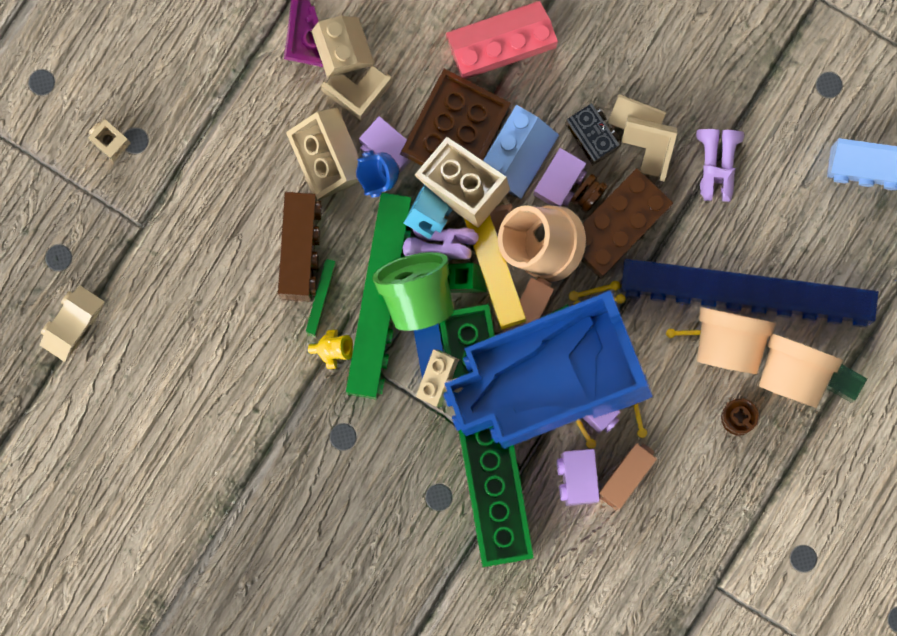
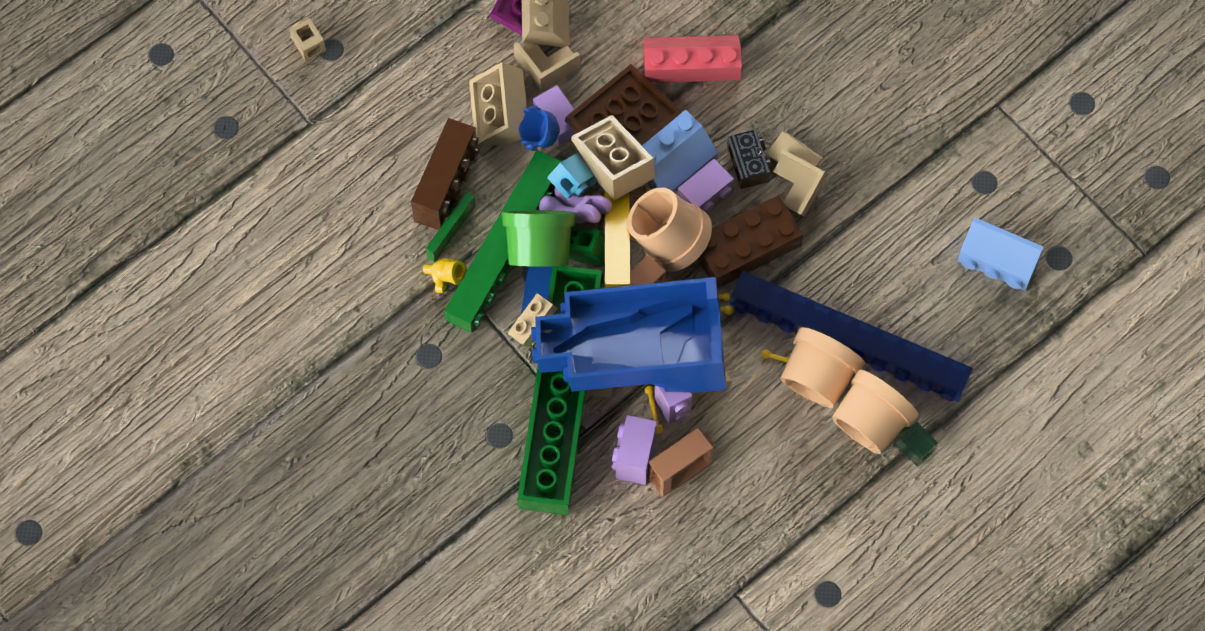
camera: 20 degrees right, 15 degrees down
tan brick [40,285,105,362] -> none
reddish brown wheel [570,174,608,214] -> none
yellow hinge [633,403,647,438] -> none
lavender piece [696,129,744,202] -> none
reddish brown wheel [721,398,759,436] -> none

